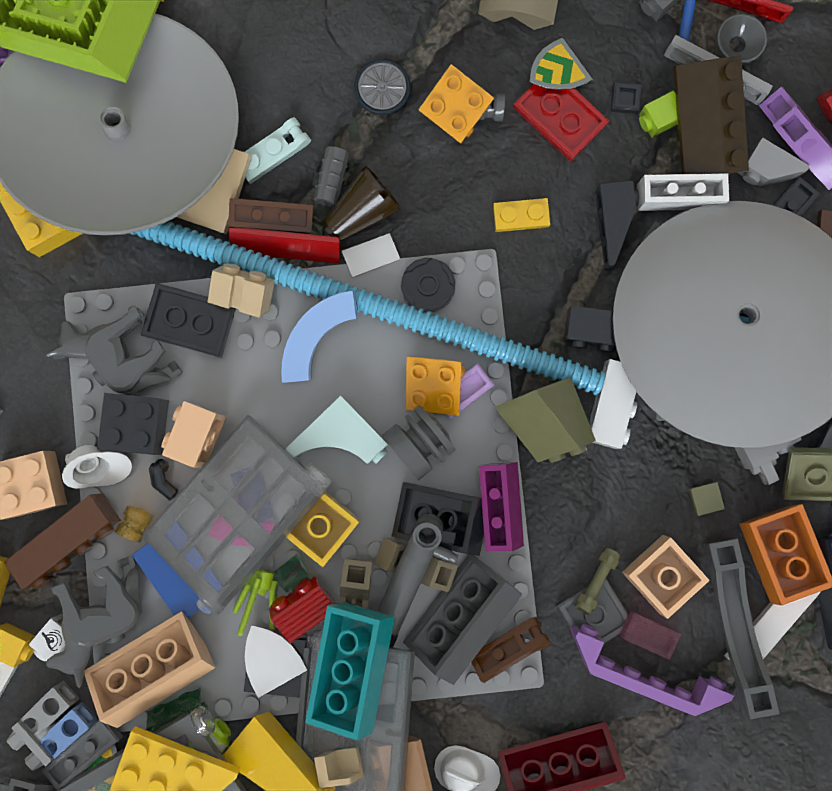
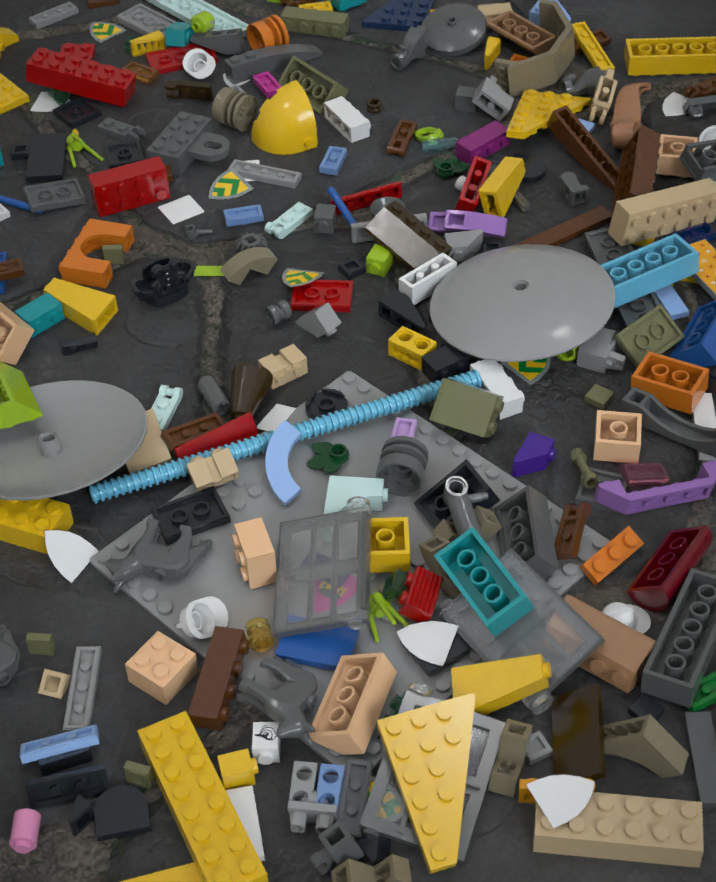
camera: 40 degrees left, 40 degrees down
black brick [97,393,169,455] -> none
black arm [148,459,179,501] -> none
tan panel [314,747,364,788] -> none
flat silver wheel [354,59,411,115] -> none
light orange hinge [405,356,465,416] -> none
light orange hinge [419,64,494,143] -> none
magenta brick [479,462,524,552] -> none
yellow plate [493,198,550,232] -> none
none -> white sticker [45,530,99,583]
none -> tan brick [258,344,308,390]
none -> light grey slope [295,302,342,337]
none -> dark green plate [307,442,350,474]
none -> yellow brick [388,326,437,370]
none -> dark purple slope [512,431,557,477]
none -> orange plate [579,526,644,585]

